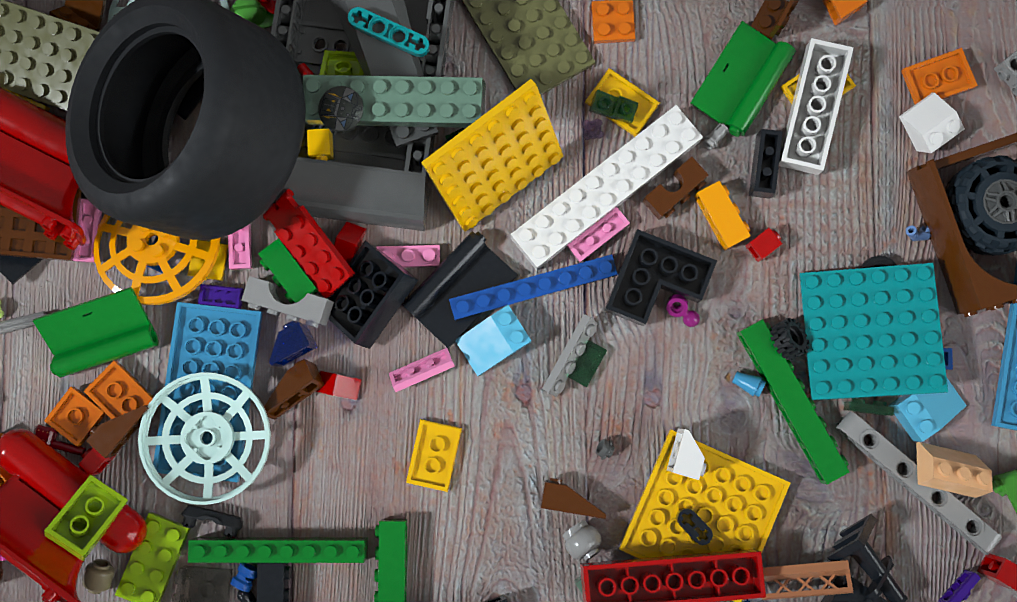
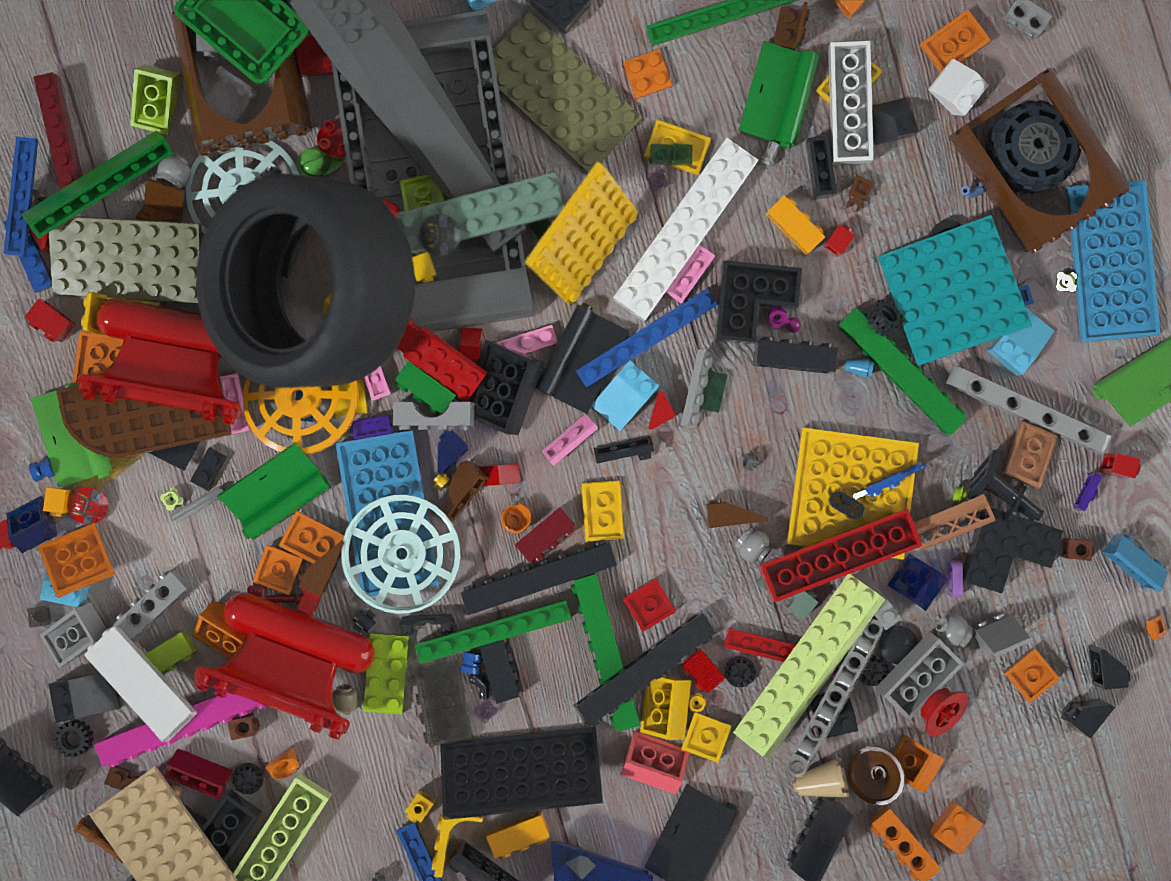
camera: 20 degrees left, 5 degrees up
lime slope [44,475,128,561] -> none
teal beam [348,7,430,57] -> none
reddish brown arch [642,157,709,220] -> none
white slope [667,428,706,480] -> none
clear green plate [843,398,894,416] -> none
light nougat slope [916,442,993,498] -> none
none -> black plate [190,447,227,491]
none -> black gear [352,610,377,633]
none -> yellow plate [433,473,451,491]
none -> black brick [460,540,617,615]
none -> orange hair [500,503,532,534]
none -> dark red brick [515,507,575,563]
none -> black hinge [593,436,654,464]
none -> red plate [622,578,676,632]
none -> red slope [648,391,676,430]
none -> black brick [752,337,838,374]
none -> reddish brown plate [846,175,875,213]
none -> blue plate [853,462,927,499]
none -> black slope [872,98,918,145]
none -> lime plate [953,485,968,504]
none -> nougat tile [1002,421,1058,489]
none -> plate [1057,272,1077,292]

